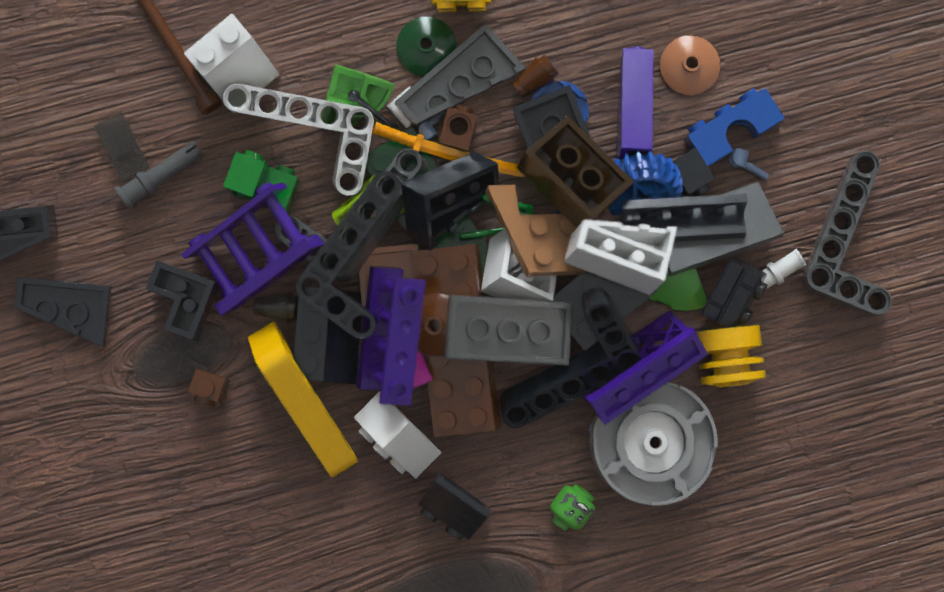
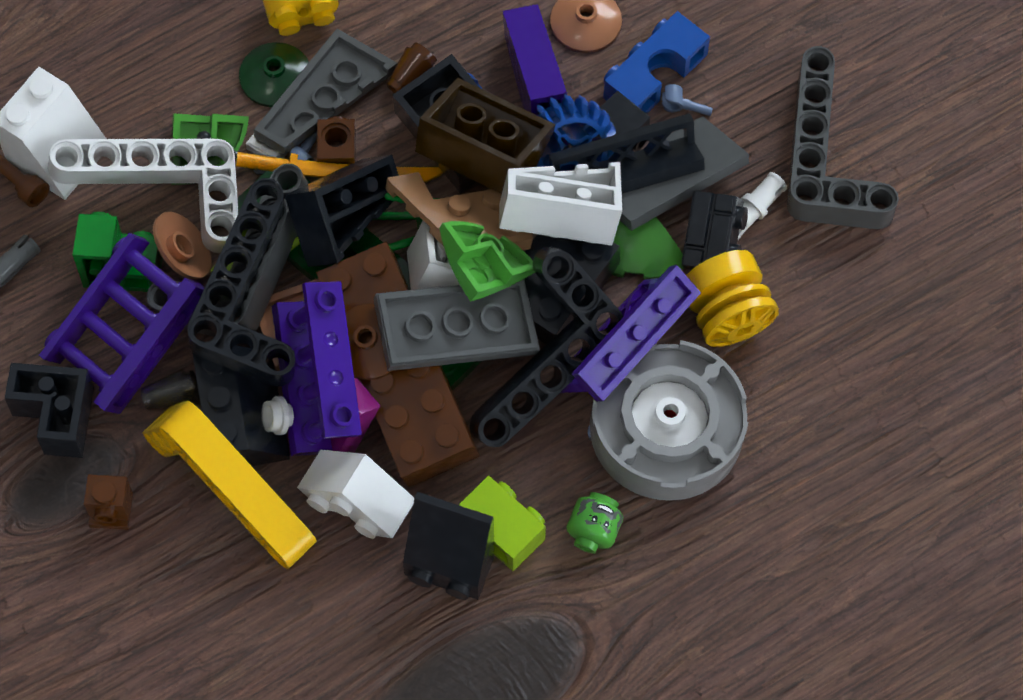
camera: 10 degrees left, 20 degrees down
none -> nougat dish [153,212,212,280]
none -> white plate [262,396,294,435]
none -> bright green brick [439,221,535,302]
none -> lime brick [459,475,546,571]

